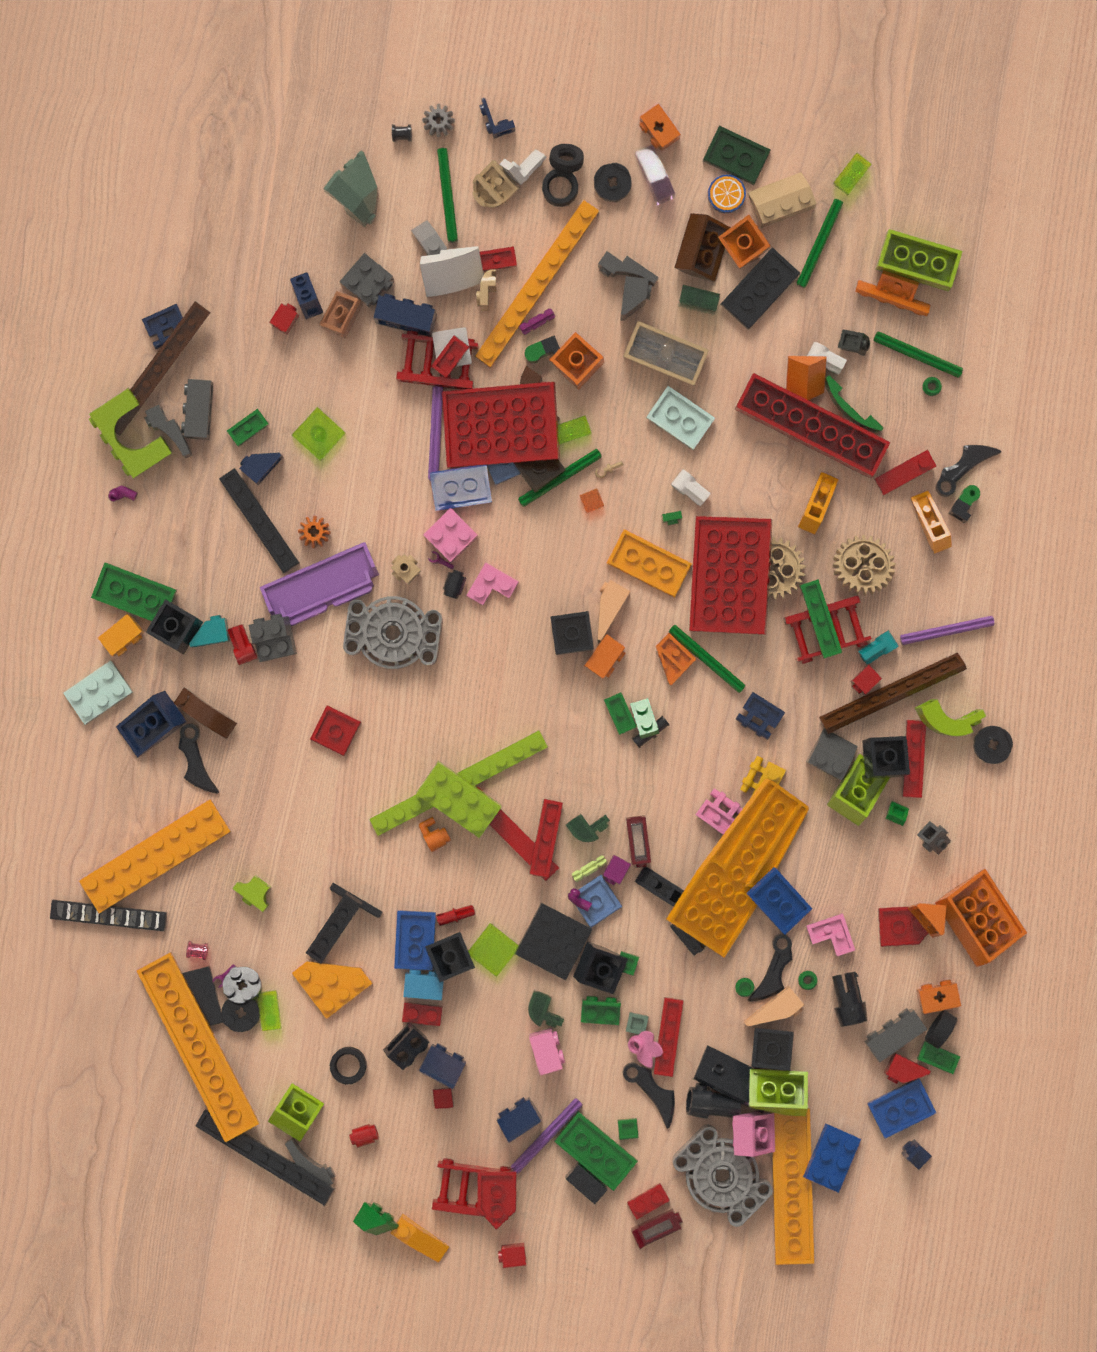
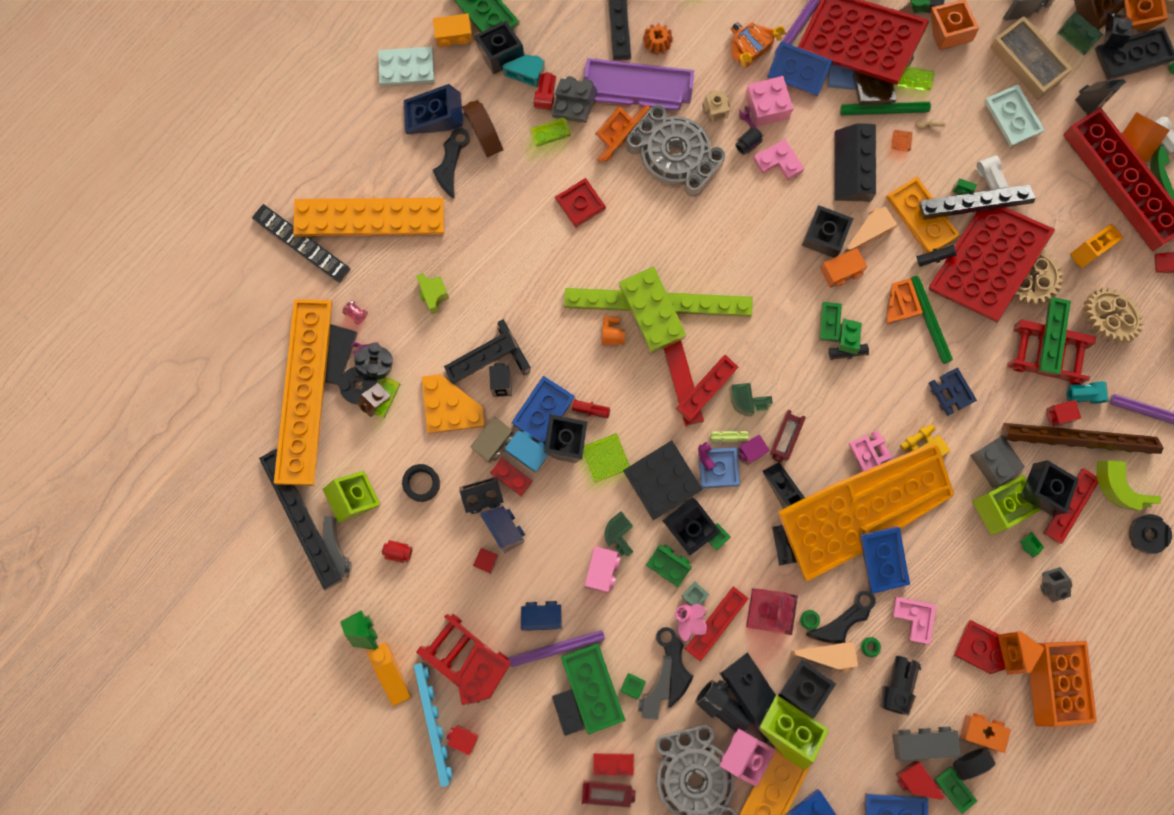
camera: 25 degrees right, 10 degrees down
none -> bracket [358,383,391,417]
none -> medium azure plate [413,663,453,787]
none -> dark tan brick [470,416,514,463]
none -> black brick [489,363,512,397]
none -> clear neon green plate [530,117,571,147]
none -> orange bracket [595,105,650,162]
none -> dark grey slope [638,655,672,720]
none -> orange torso [730,22,786,68]
none -> clear pink slope [746,588,798,635]
none -> black slope [834,123,876,202]
none -> black pin [916,244,957,267]
none -> plate [919,185,1036,220]
none -> black slope [1075,79,1126,115]
none -> black slope [1104,12,1132,48]

